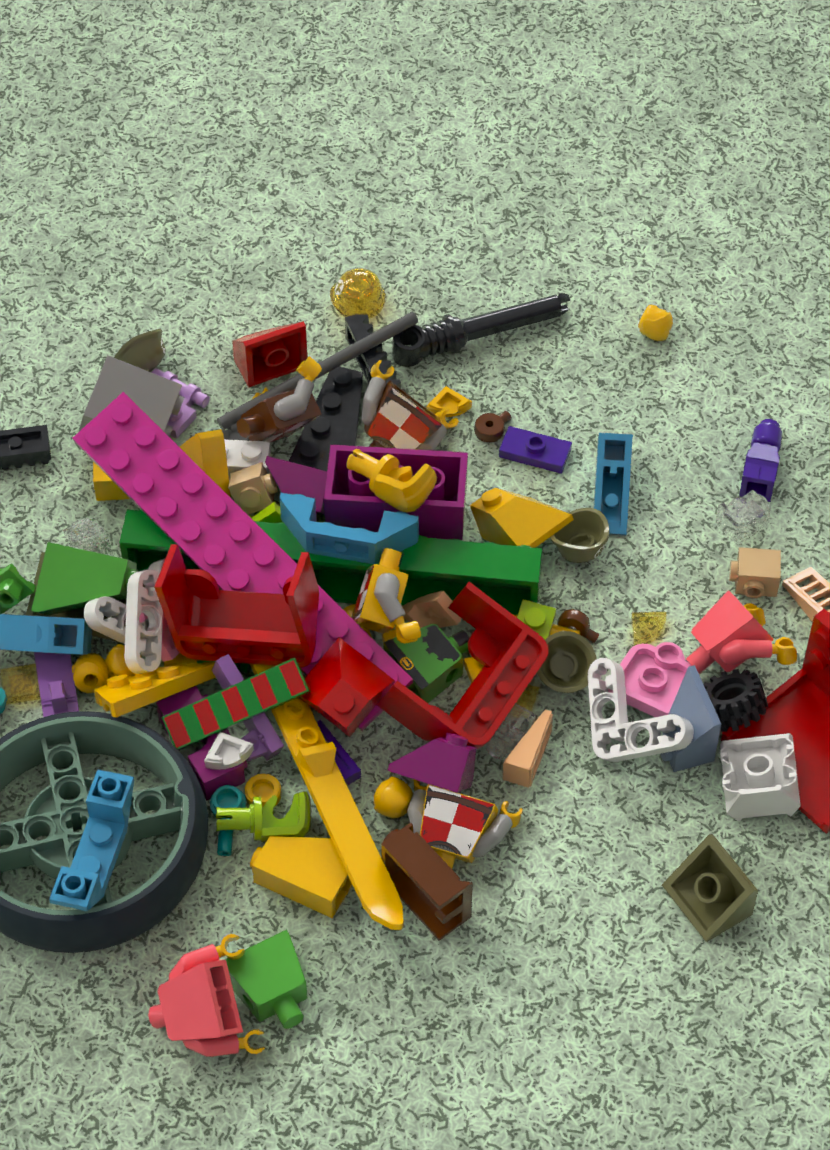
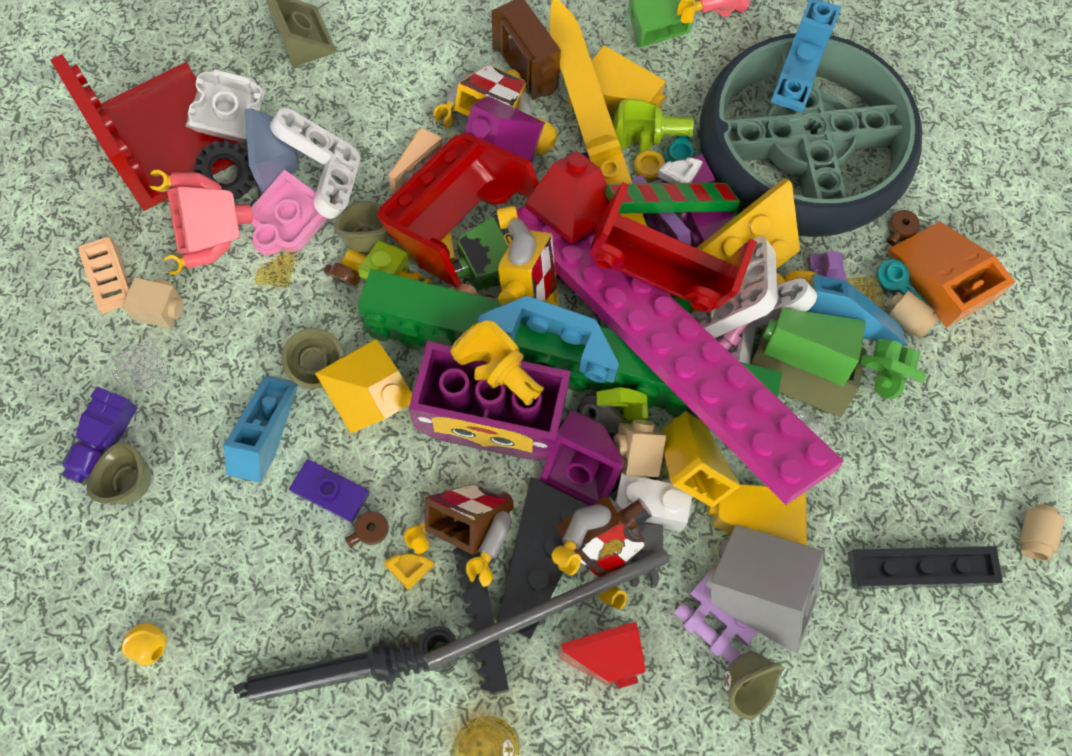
camera: 175 degrees left, 15 degrees up
none -> olive helmet [86,442,152,505]

